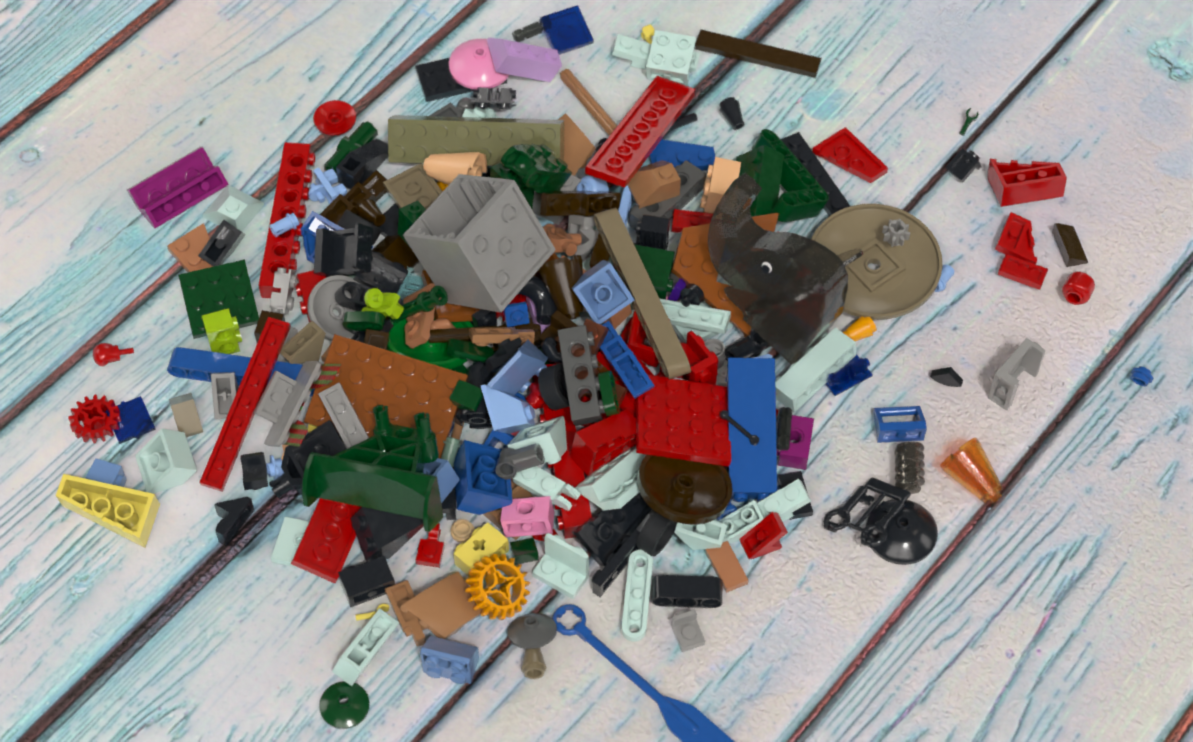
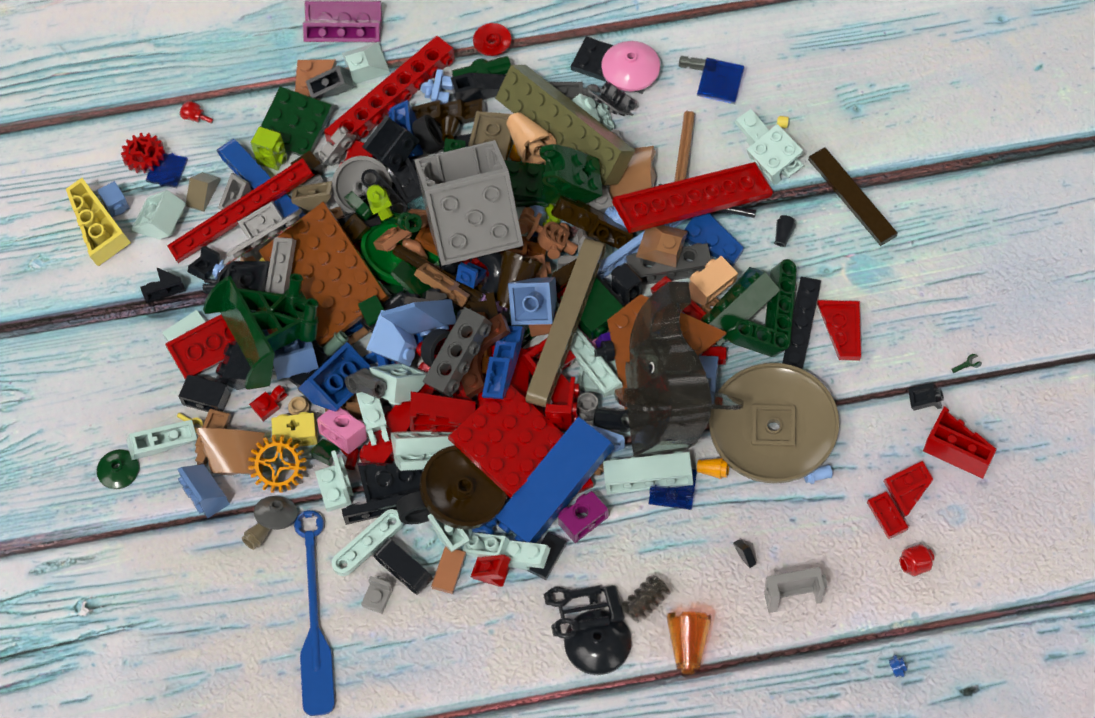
camera: 45 degrees right, 5 degrees up
light blue pin [269,213,299,237] -> none
lavender slope [487,38,562,82] -> none
dark green beam [598,370,620,416] -> none
black hinge [719,410,759,446] -> none
pearl dark grey axle [776,407,792,451] -> none
blue tile [873,406,927,443] -> none
light grey gear [882,219,910,247] -> none
dark brown slope [1052,223,1088,267] -> none

